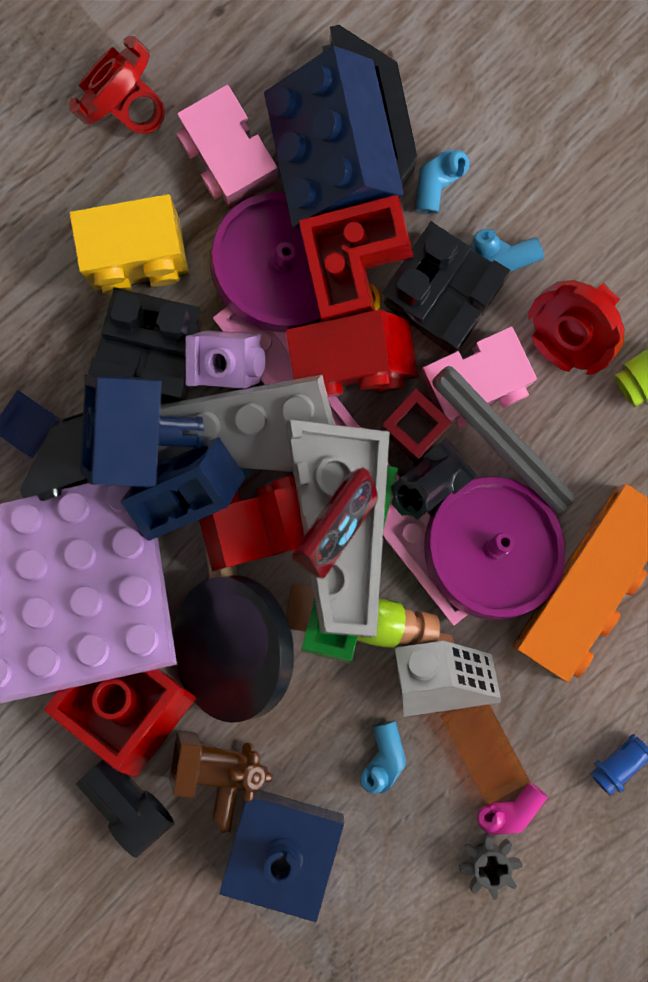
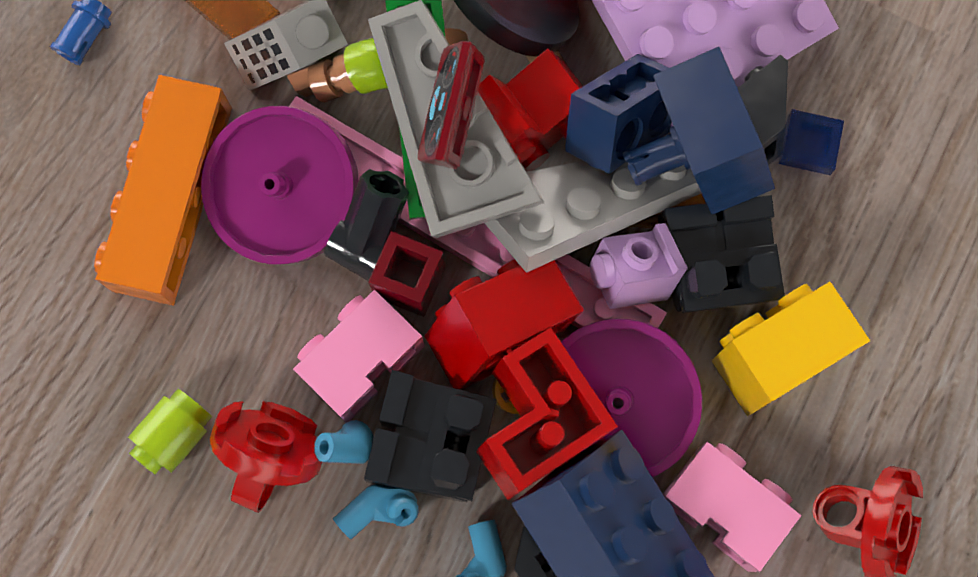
camera: 165 degrees right, 10 degrees down
dark grey axle [432,366,575,513] -> none
none -> dark azure arm [314,420,374,464]

